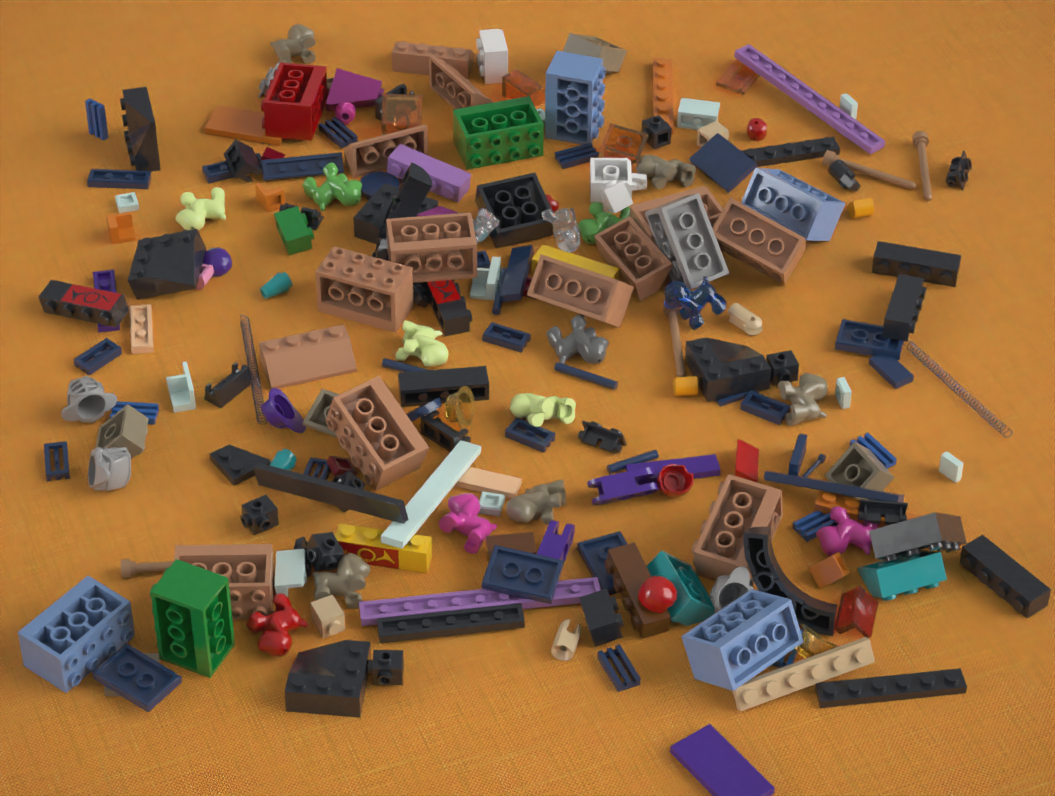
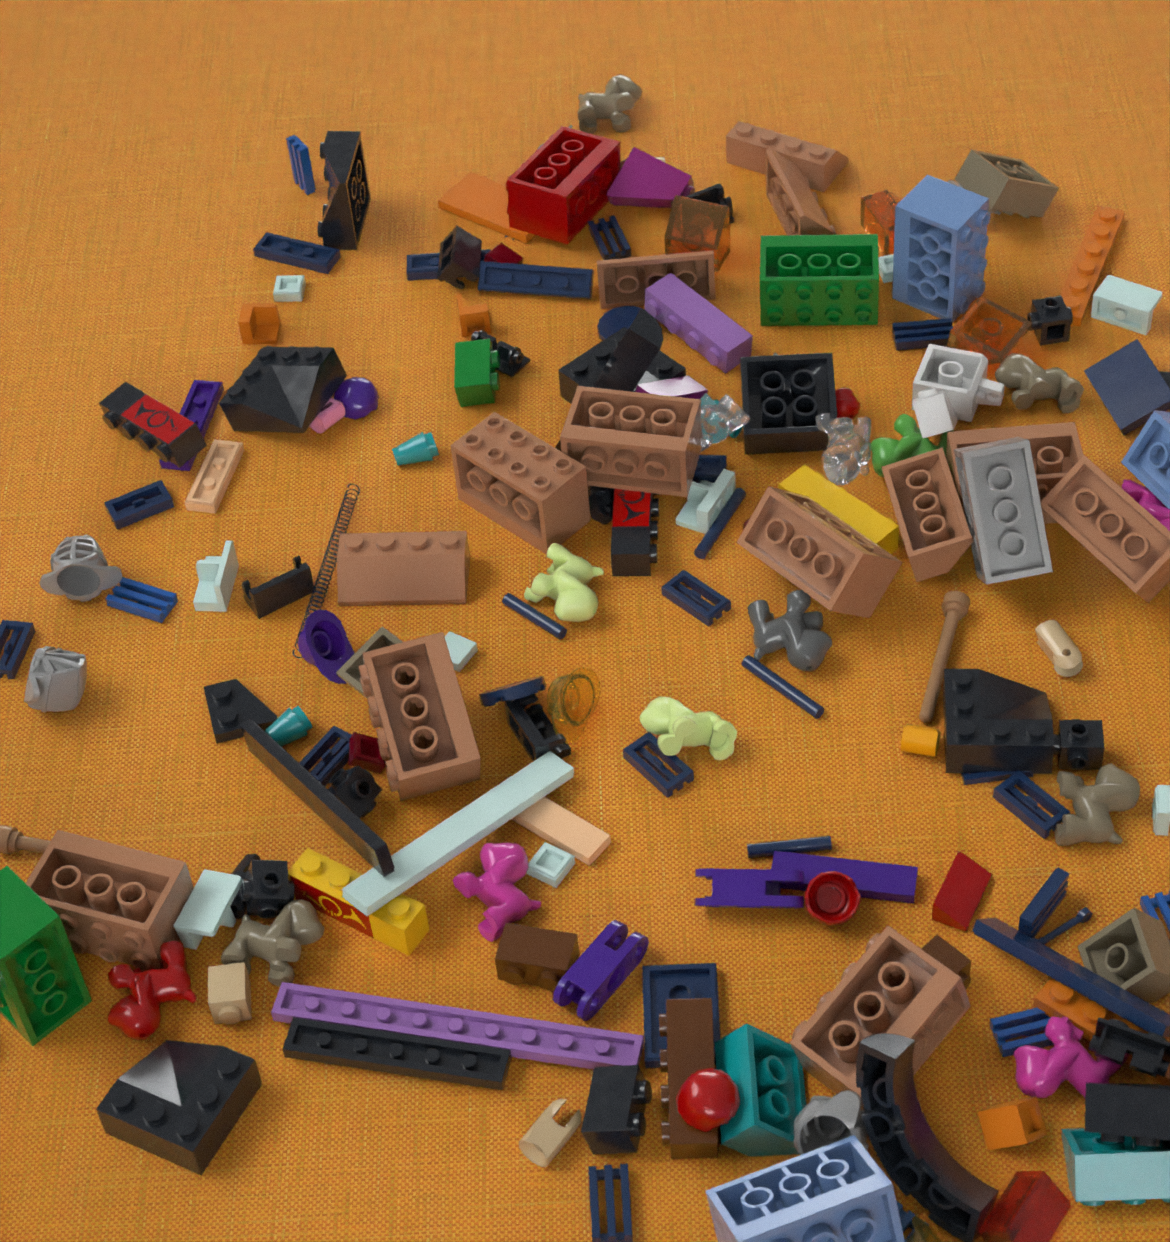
camera: 25 degrees right, 5 degrees up
dark tan slope [95,404,149,459] -> none
yellowish green animal [176,187,226,231] -> none
black brick [240,495,279,535] -> none
bright green animal [302,163,362,211] -> none
dark pink piece [335,102,355,124] -> none
black brick [368,650,404,686] -> none
black brick [398,366,489,407] -> none
white hinge [476,29,508,84] -> none
dark blue tile [481,545,564,604] -> none
dark blue tile [499,245,534,302] -> none
dark tan animal [506,480,566,524] -> none
black hinge [578,420,627,454] -> none
clear blue animal [663,276,727,330] -> none
tan brick [697,121,729,148] -> none

